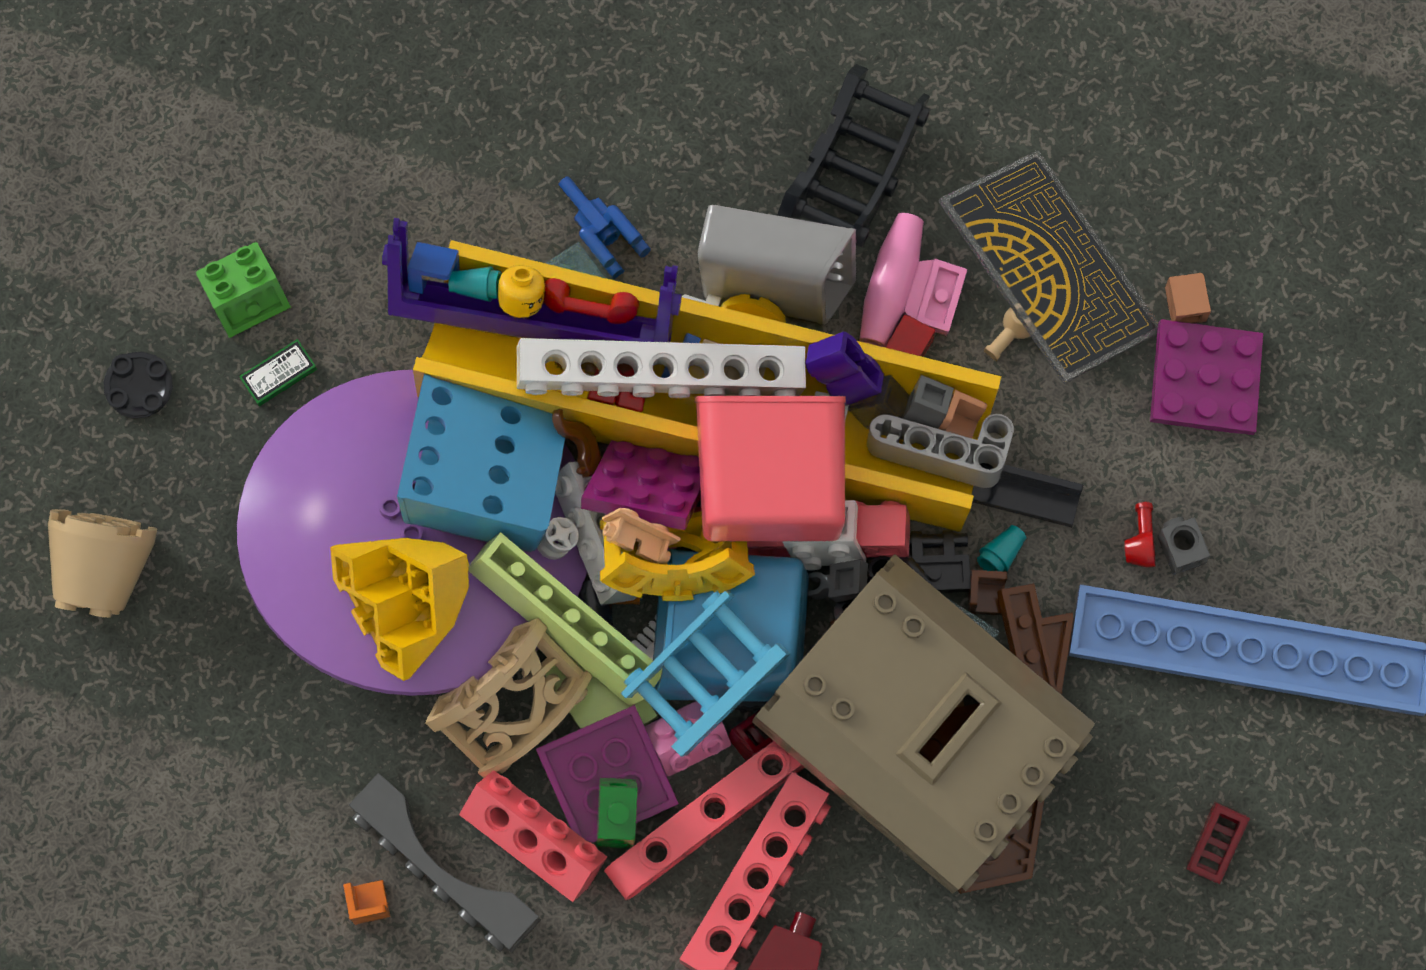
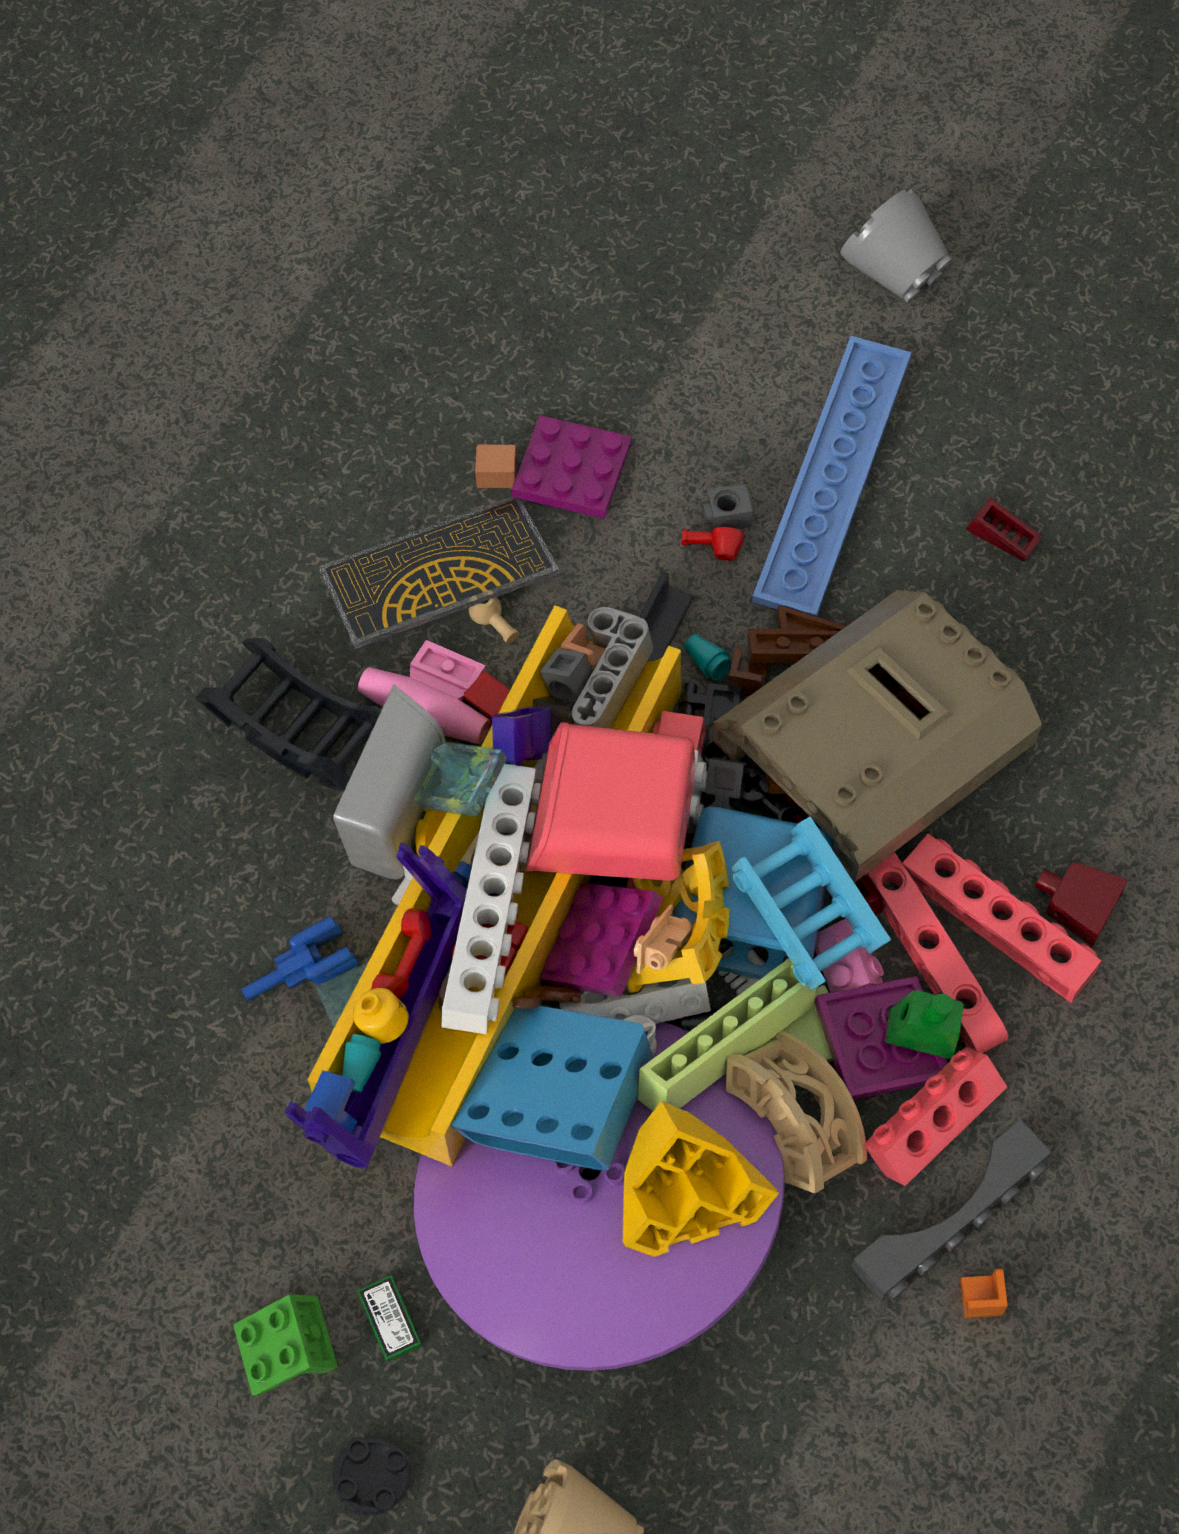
camera: 80 degrees left, 10 degrees down
none -> clear light blue plate [414,742,507,817]

